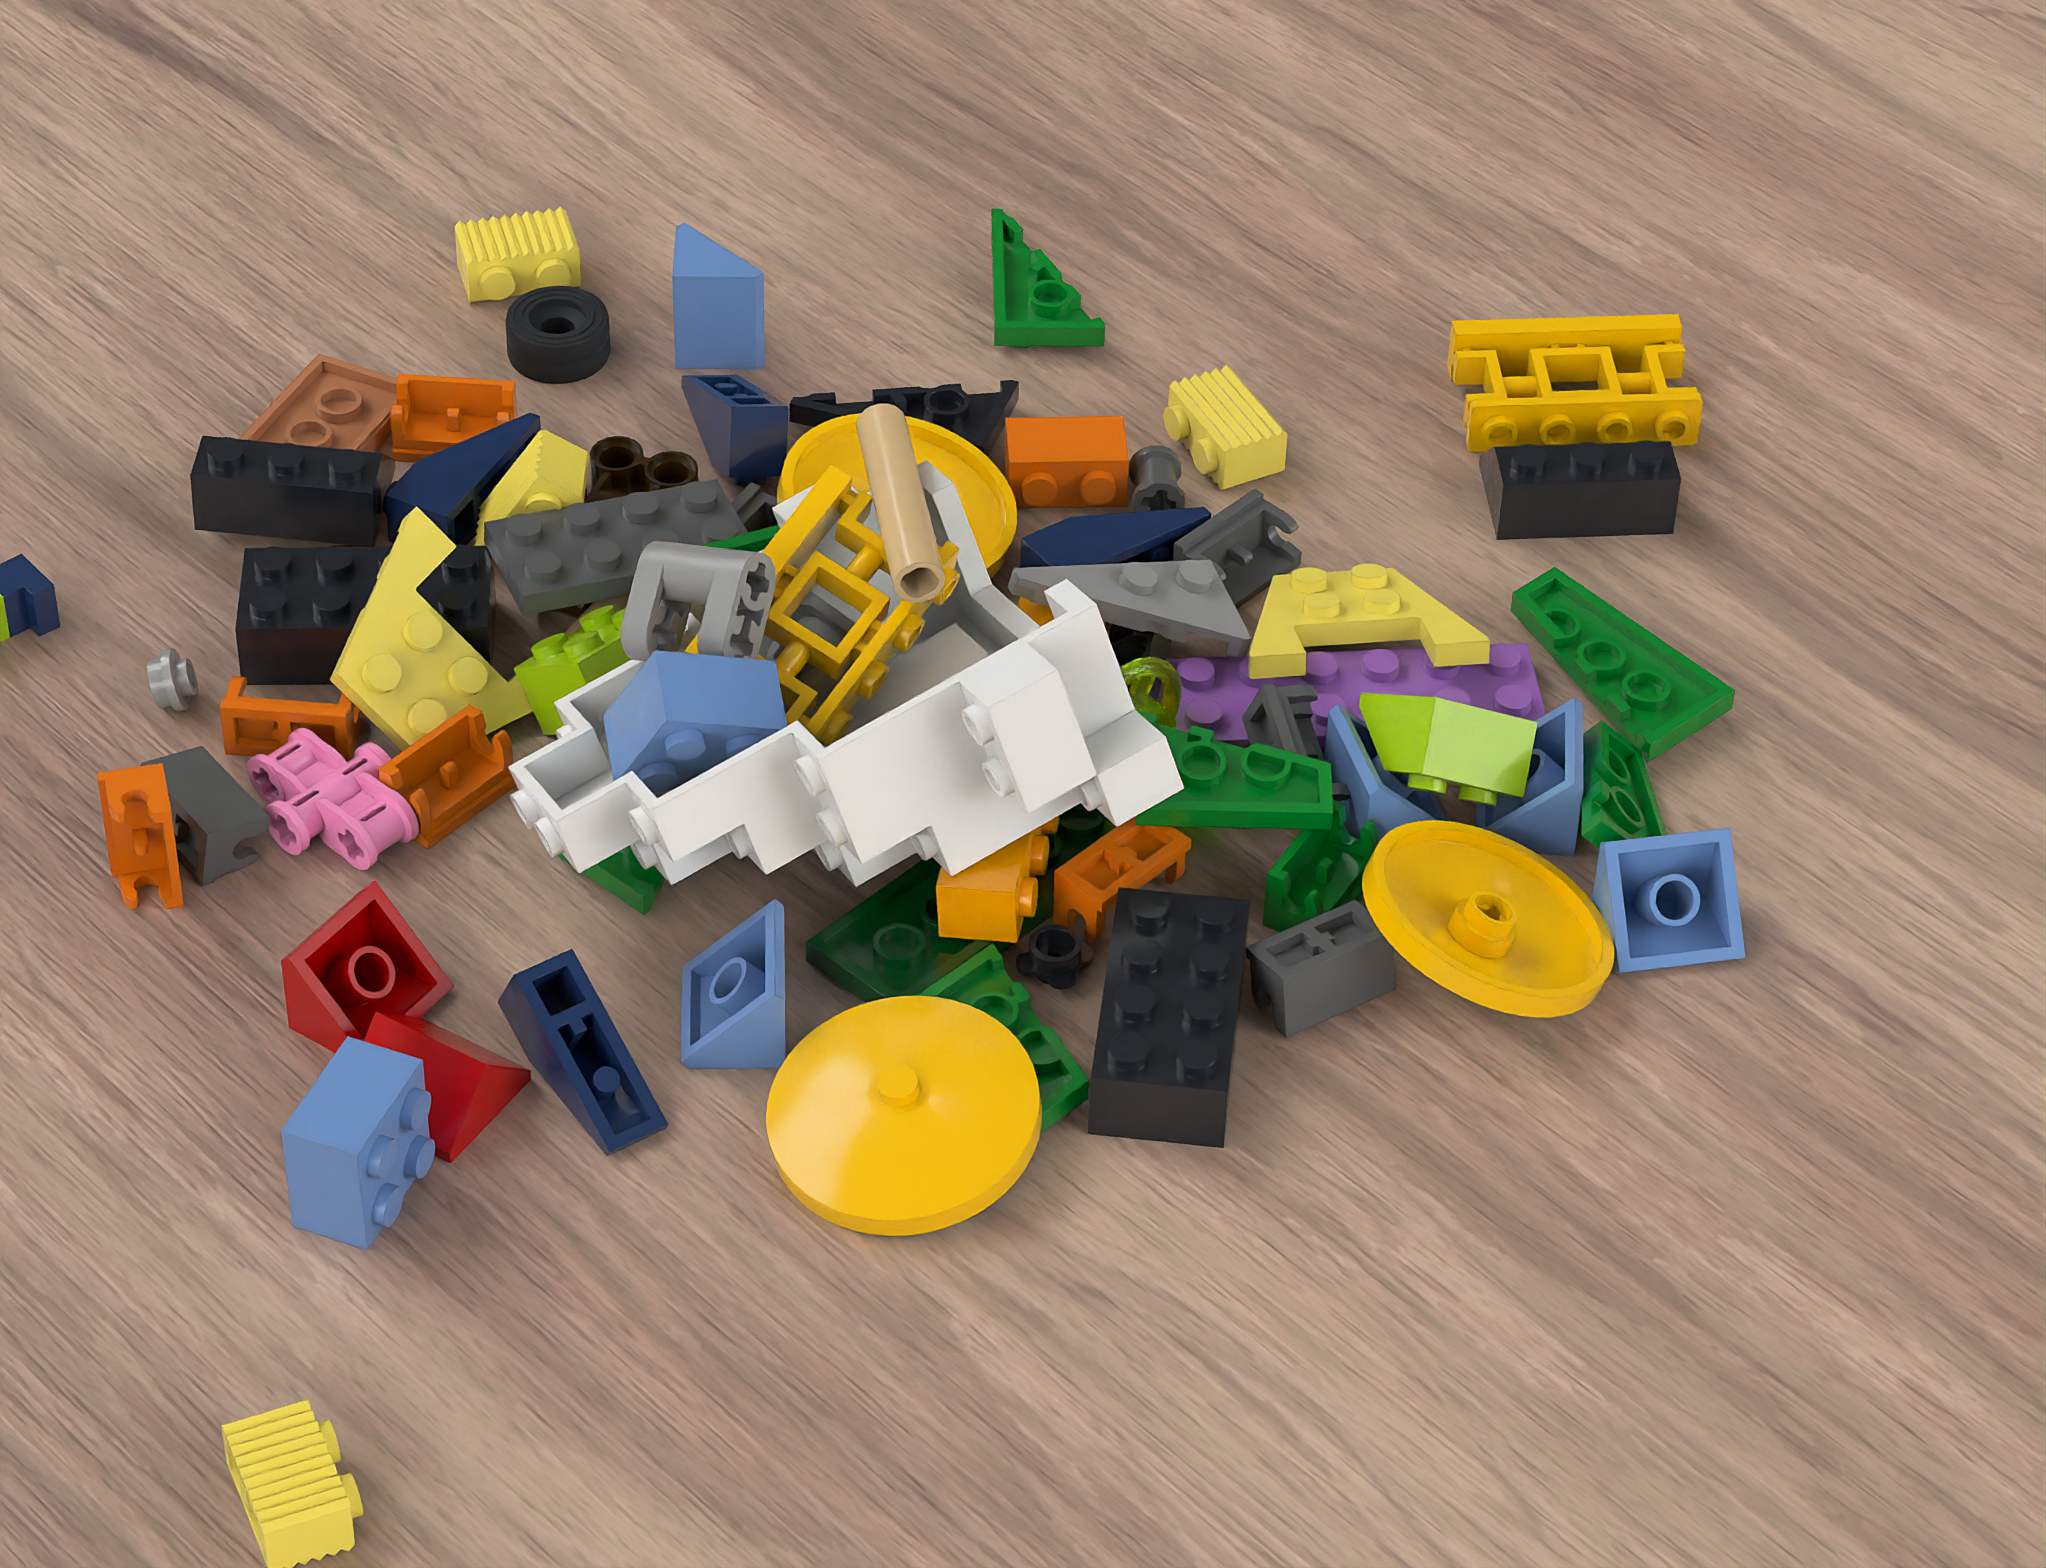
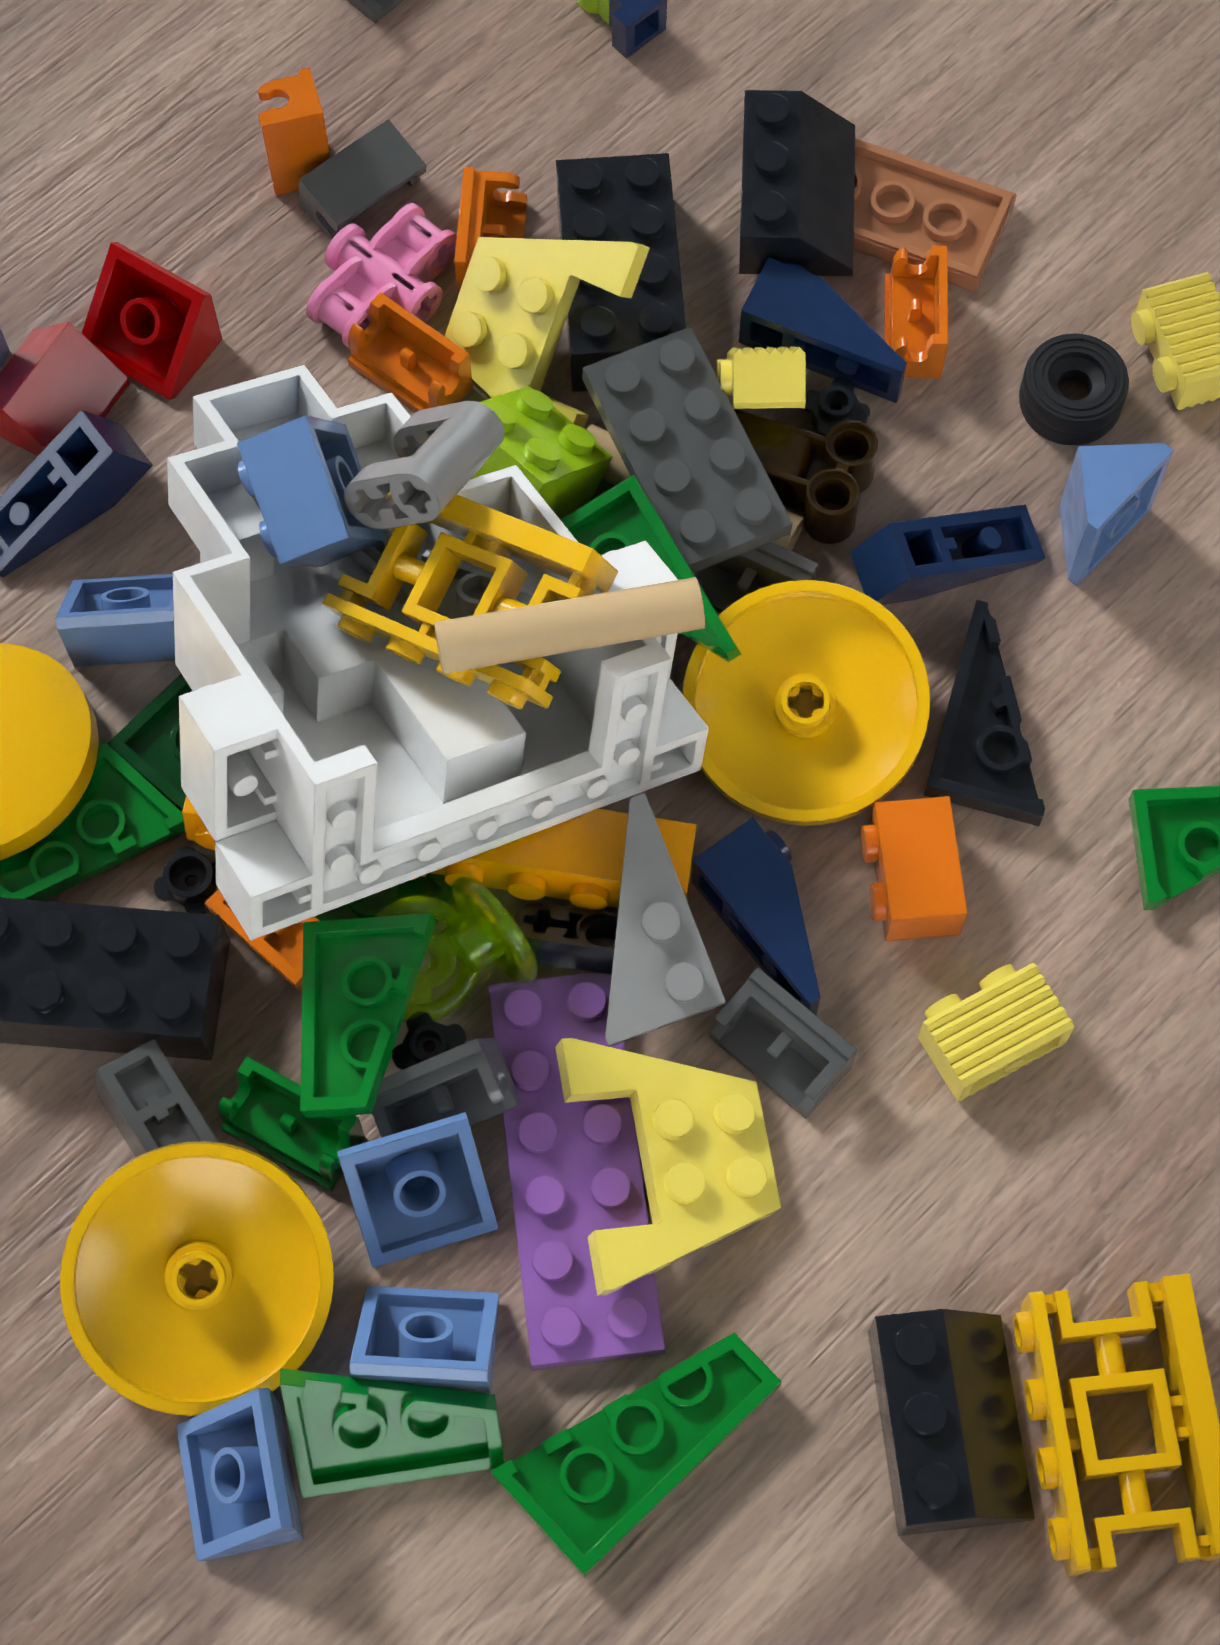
camera: 90 degrees right, 25 degrees up
light grey plate [147,648,198,712] -> none
dark grey bush [1128,446,1185,512] -> none
lime slope [1359,693,1538,806] -> none

